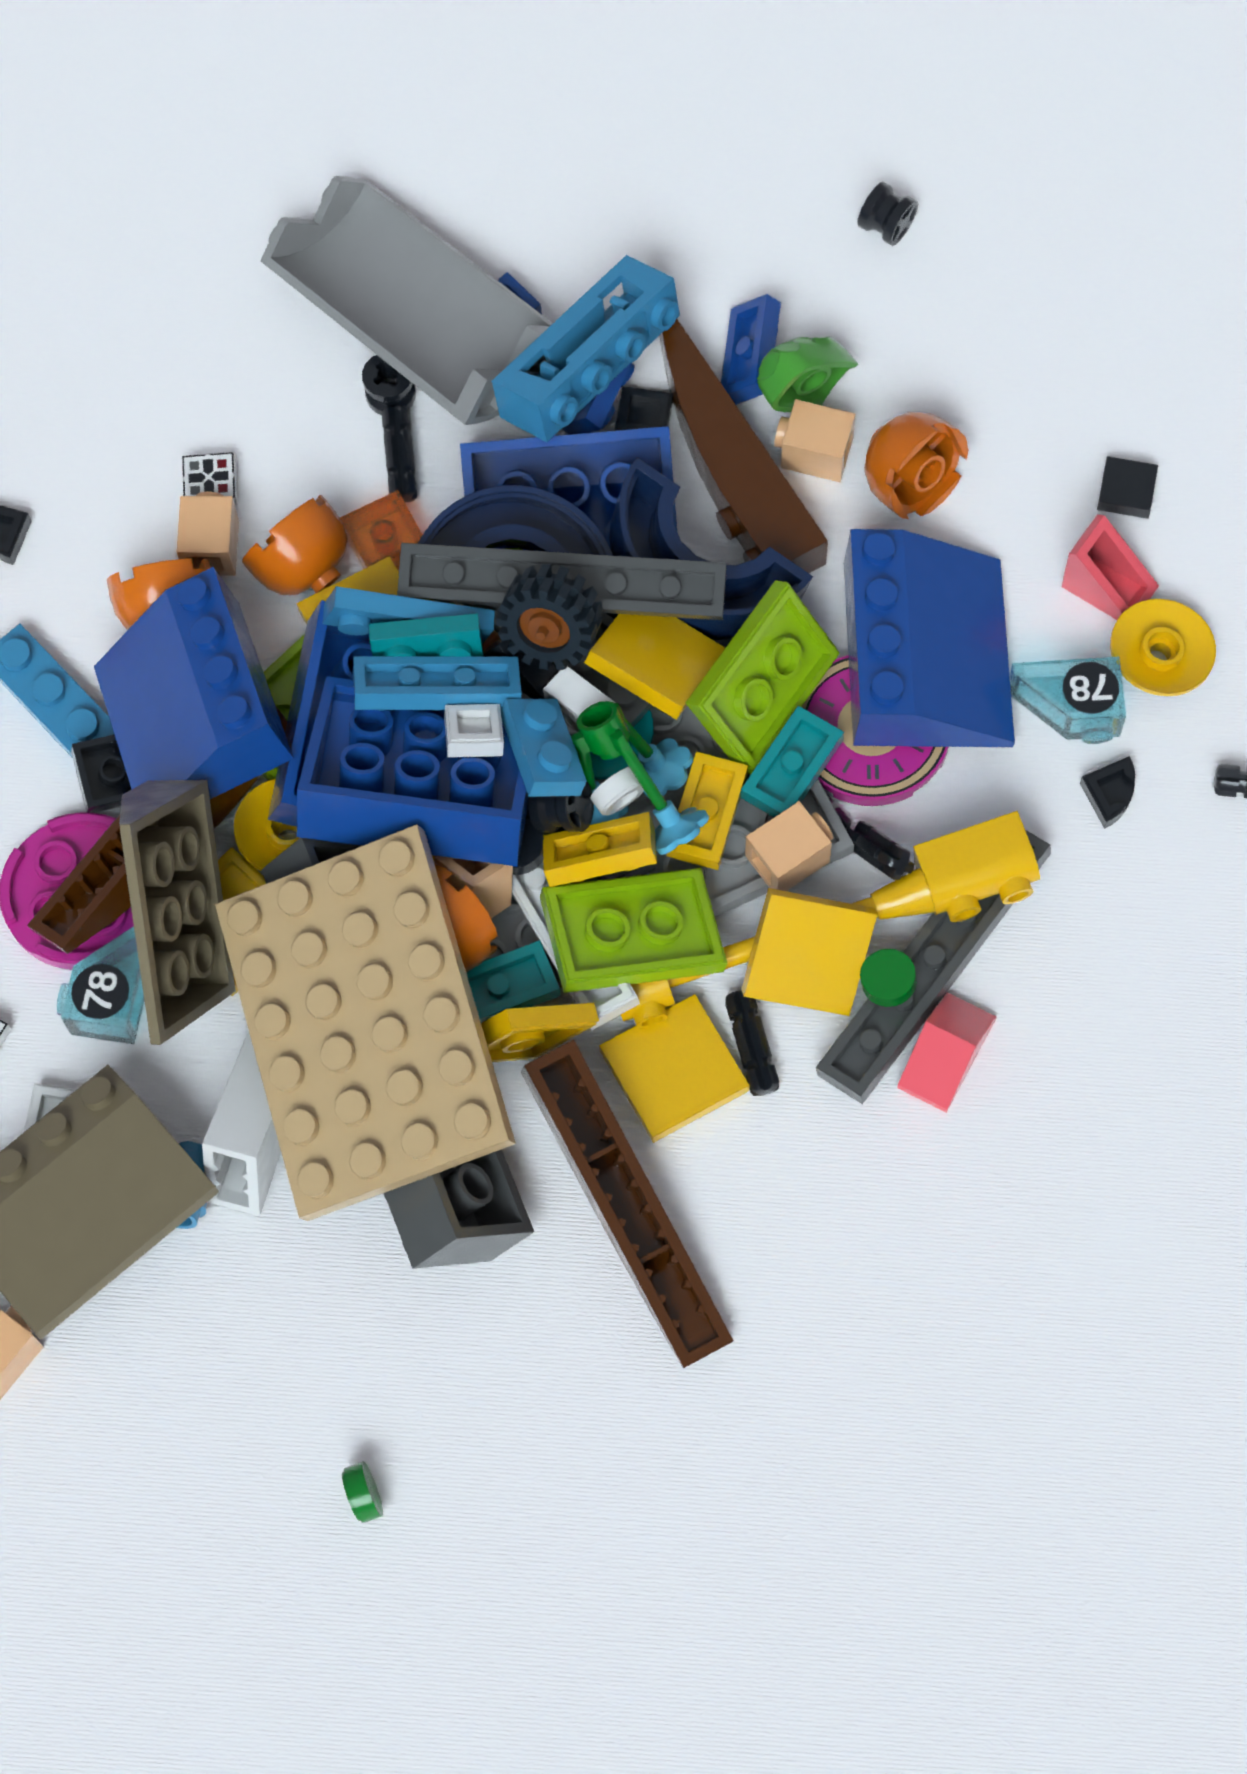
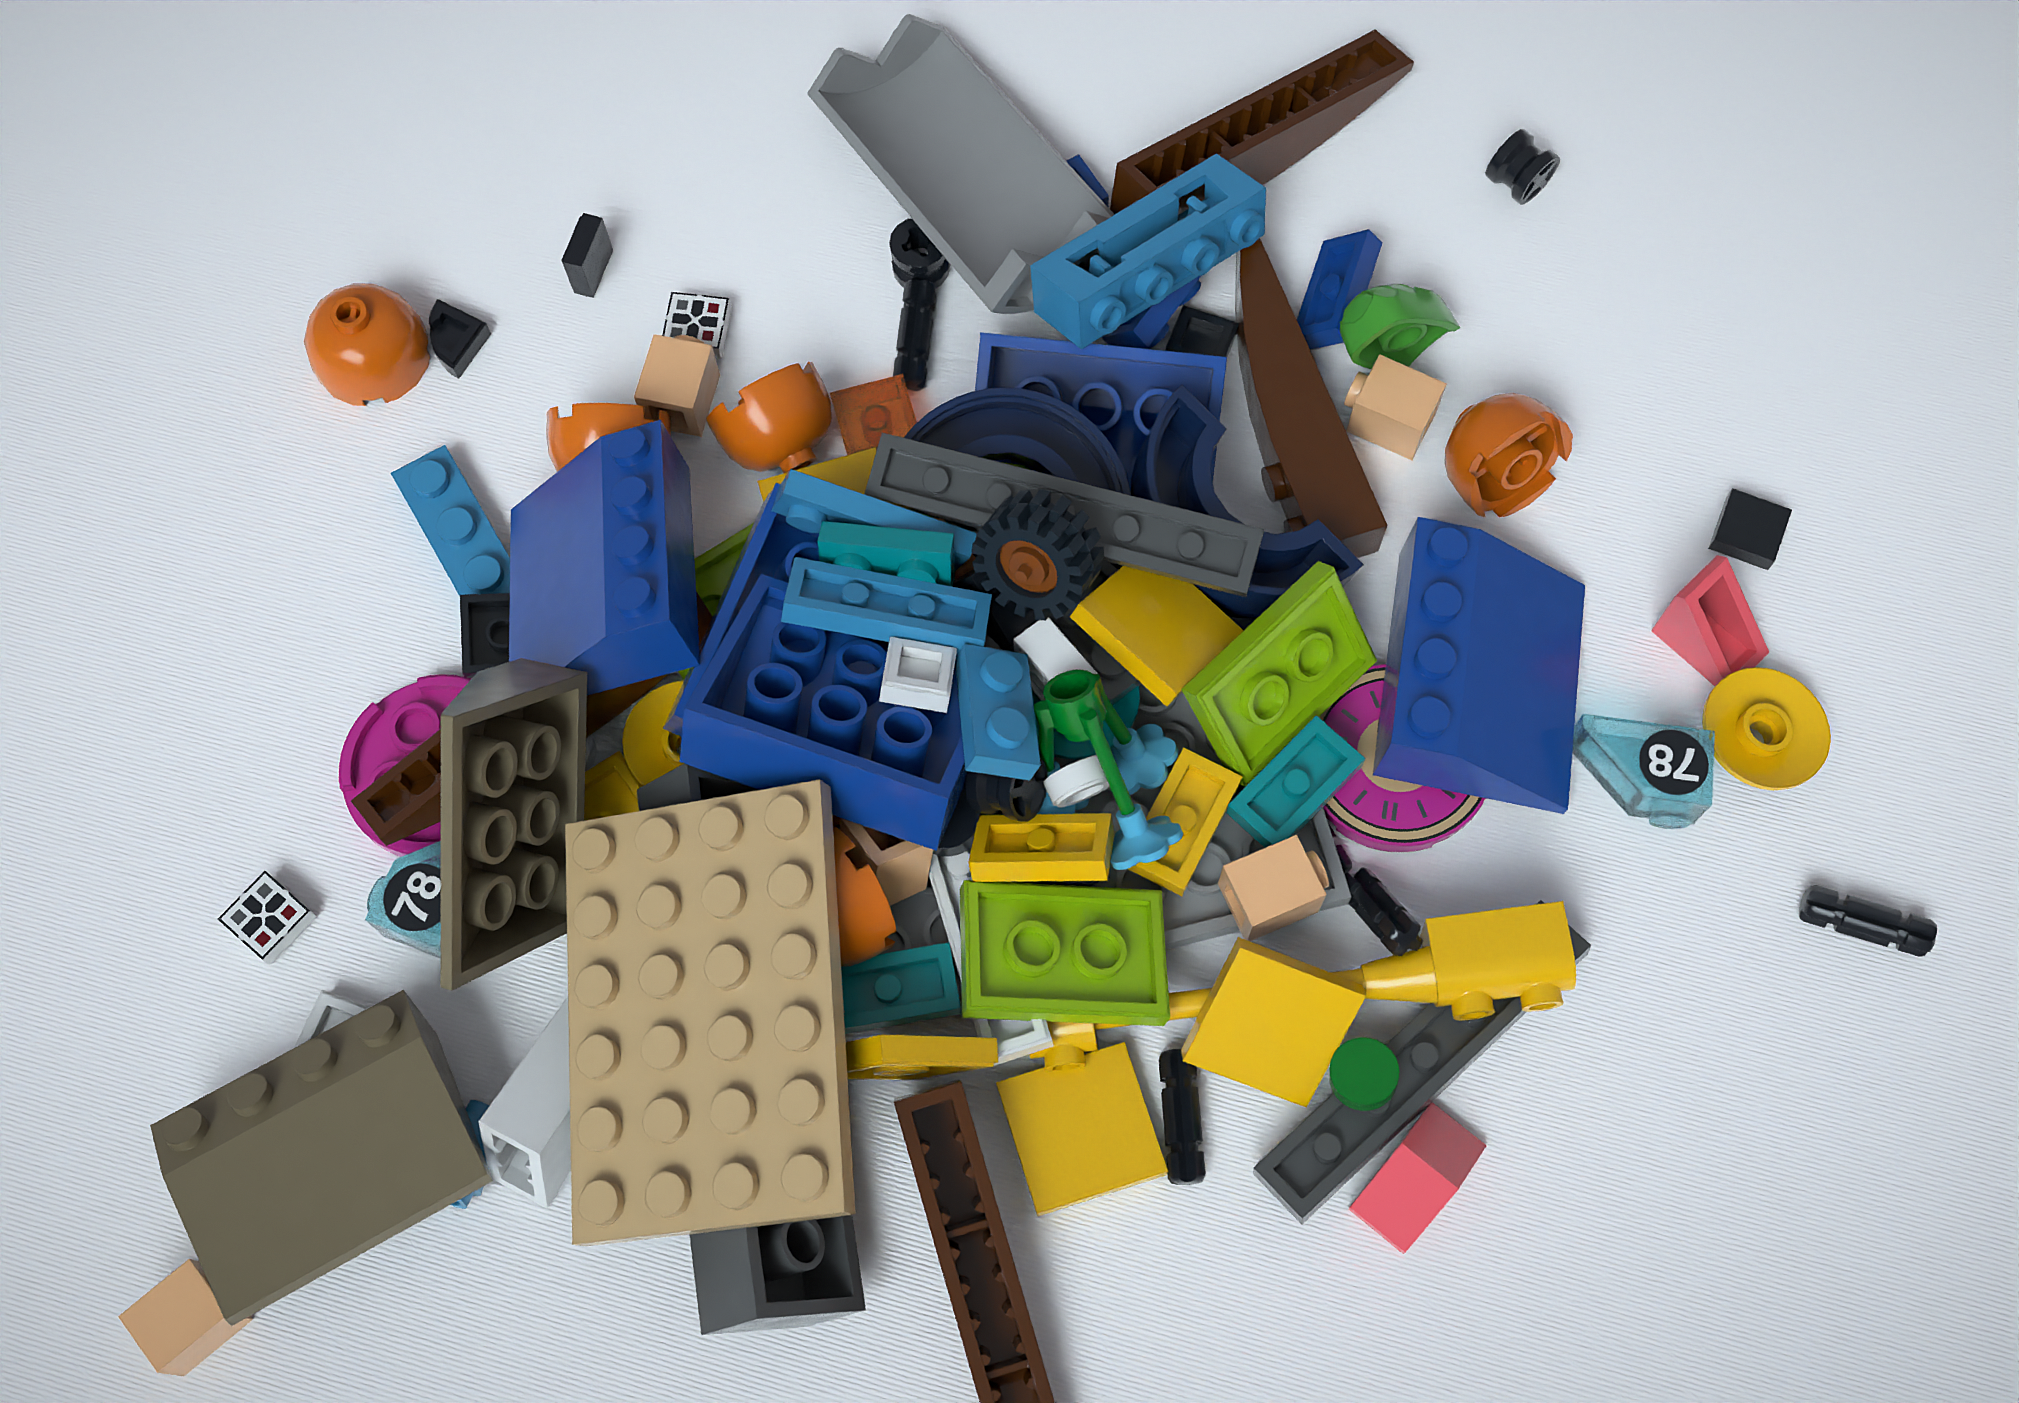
camera: 10 degrees right, 0 degrees up
black tile [1080,756,1135,829] -> none
none -> black tile [561,213,613,298]
none -> reddish brown slope [1110,29,1414,215]

